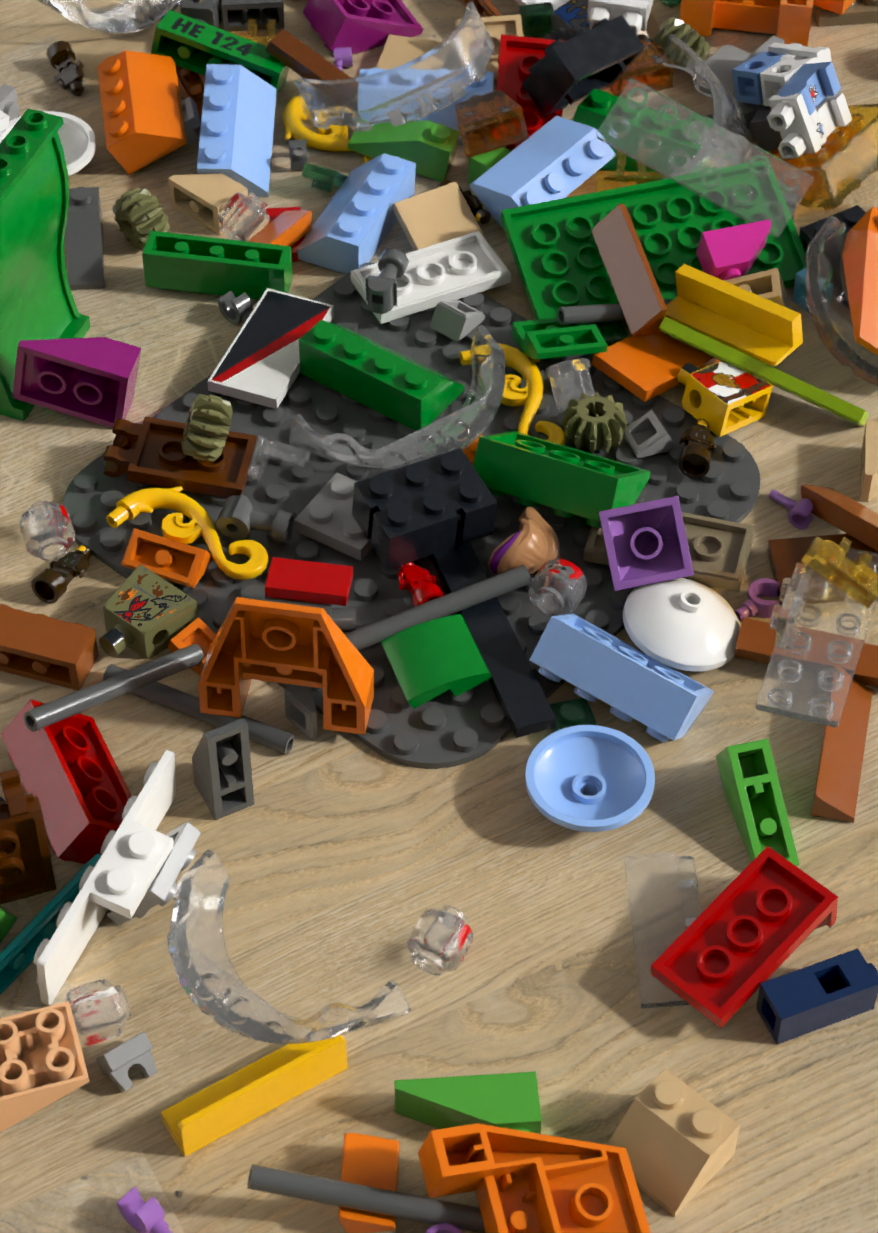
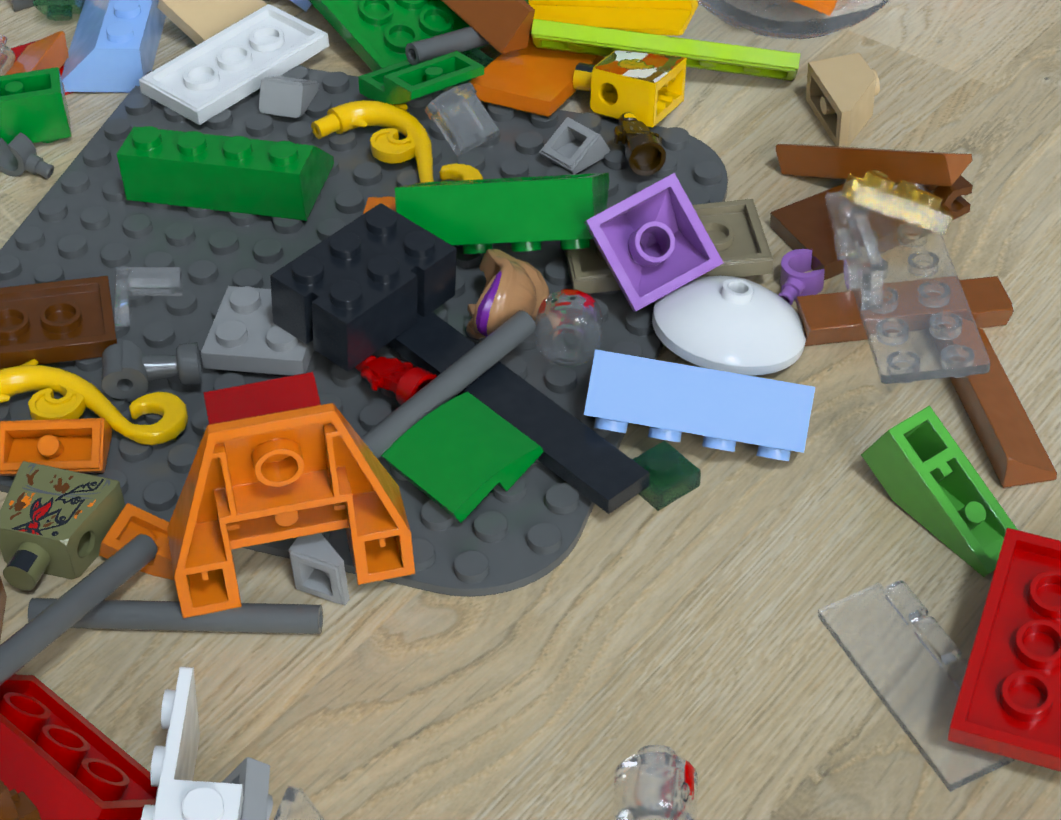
camera: 20 degrees left, 5 degrees down
olive gear [181,394,233,462] -> none
dark grey slope [192,718,254,820] -> none
tile [207,288,334,409] -> none
clear windscreen [289,325,506,470] -> none
dark grey leg [366,248,408,314] -> none
light blue dish [525,725,655,832] -> none
olive gear [562,391,627,454] -> none
medium lavender hand [769,490,814,530] -> none

